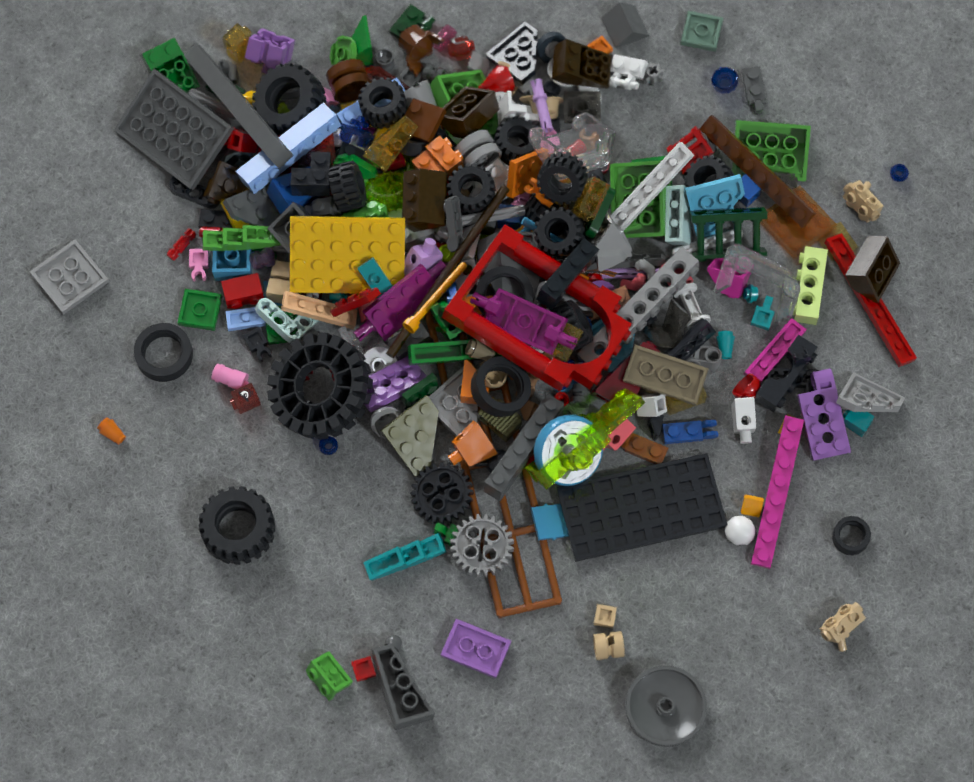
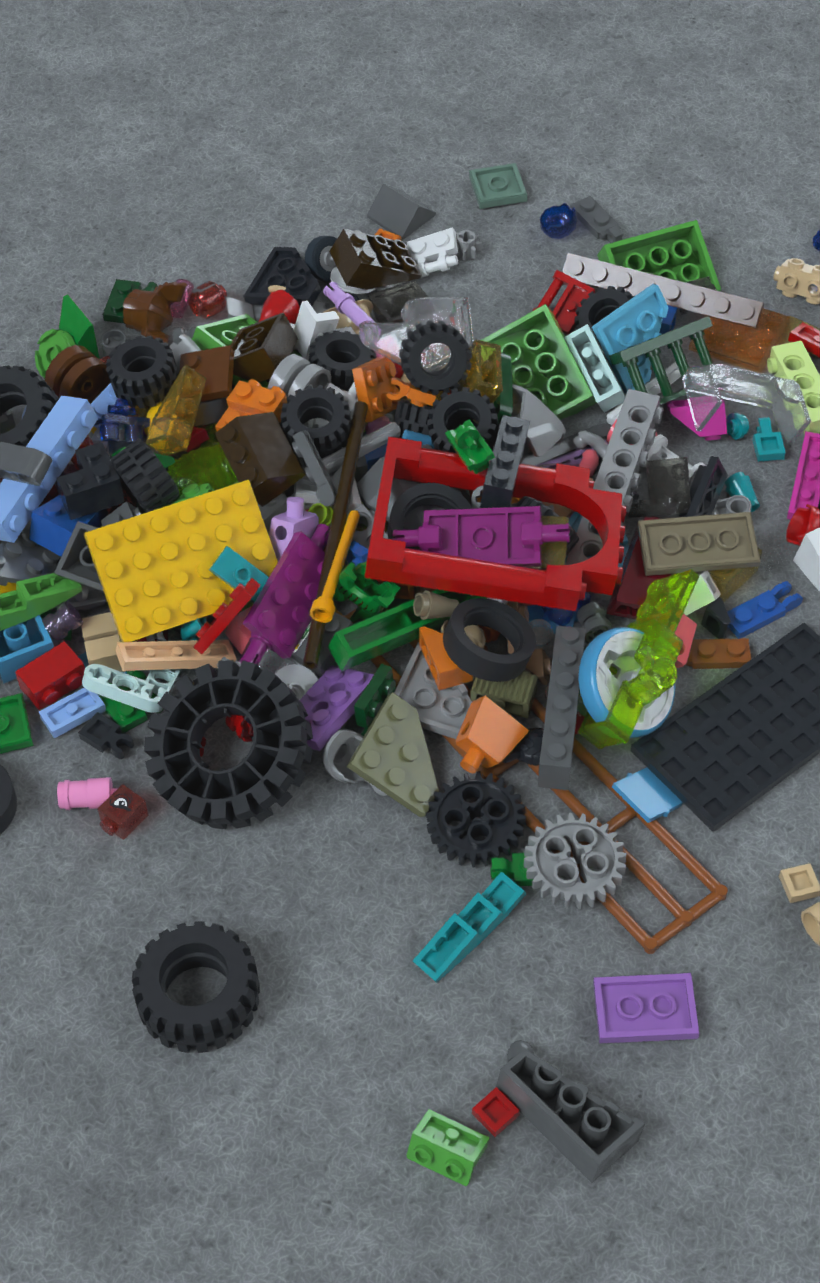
camera: 25 degrees left, 15 degrees down
clear blue plate [319,436,338,455] -> none
white plate [610,142,694,231] -> none
none -> green hips [445,419,495,474]

